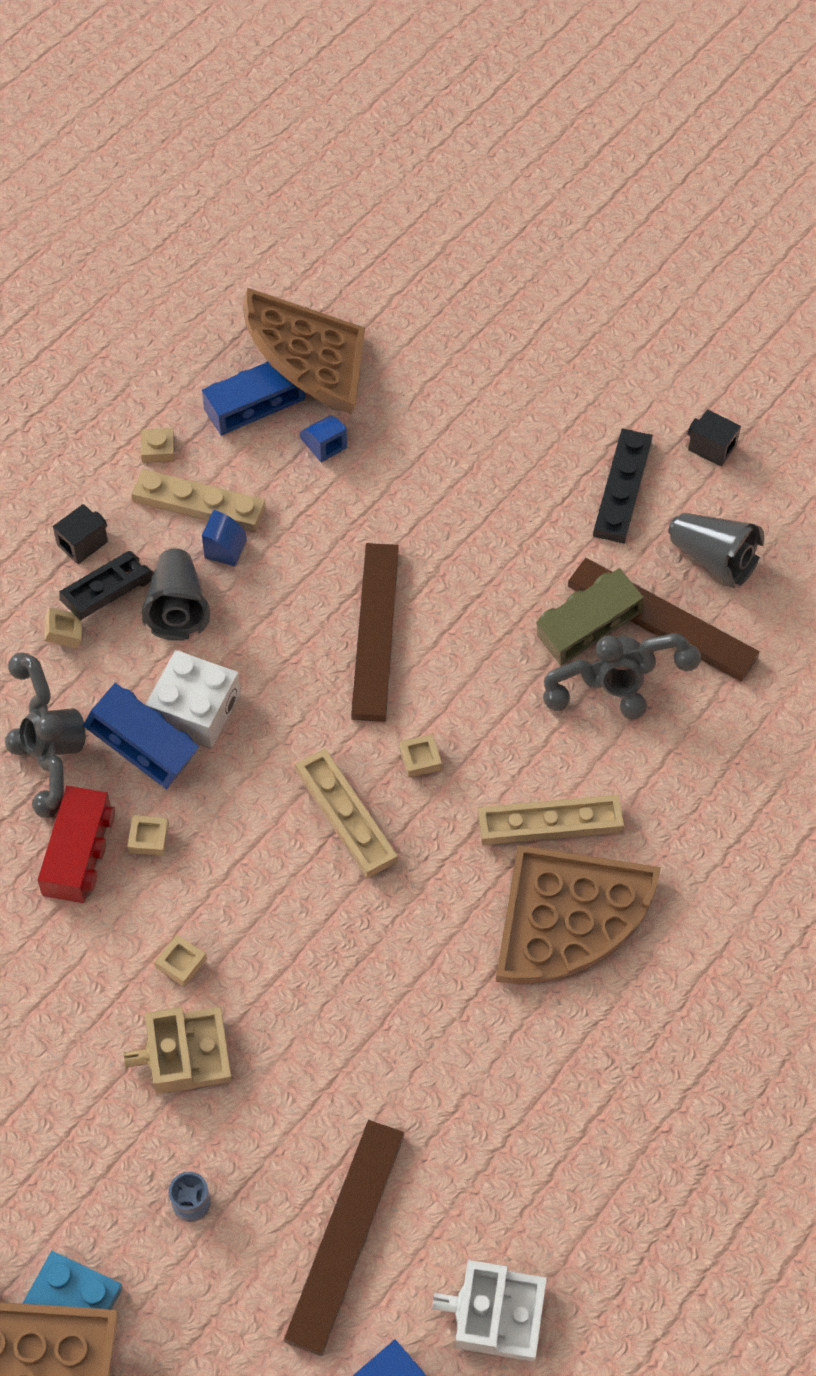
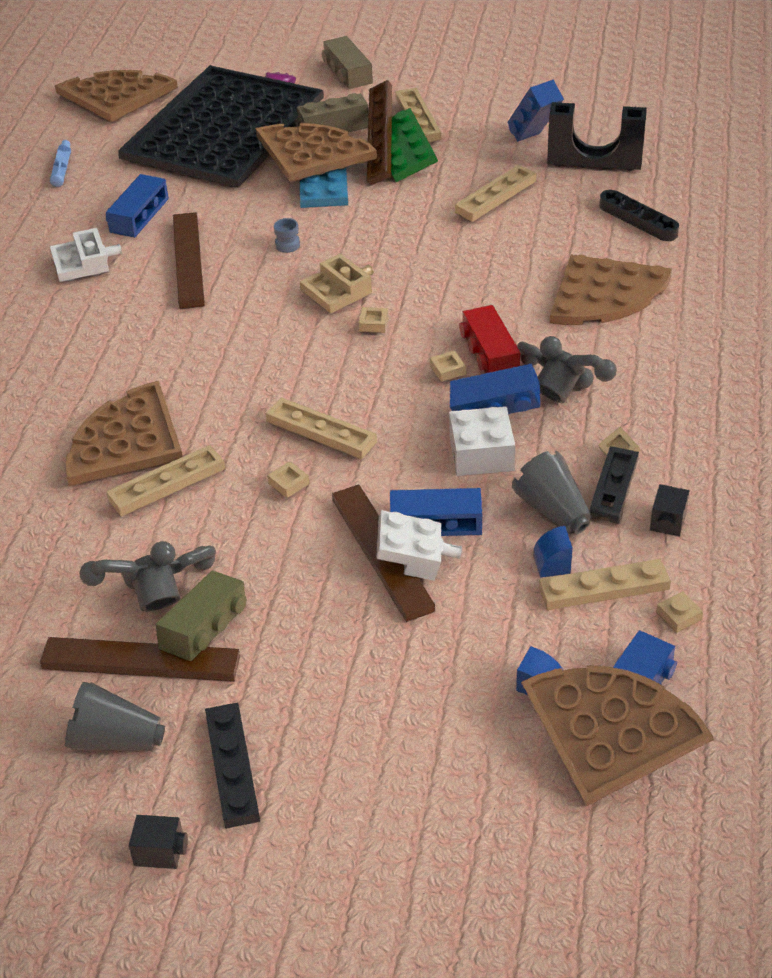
camera: 155 degrees right, 15 degrees down
none -> white plate [377,510,462,581]
none -> blue brick [390,488,482,536]

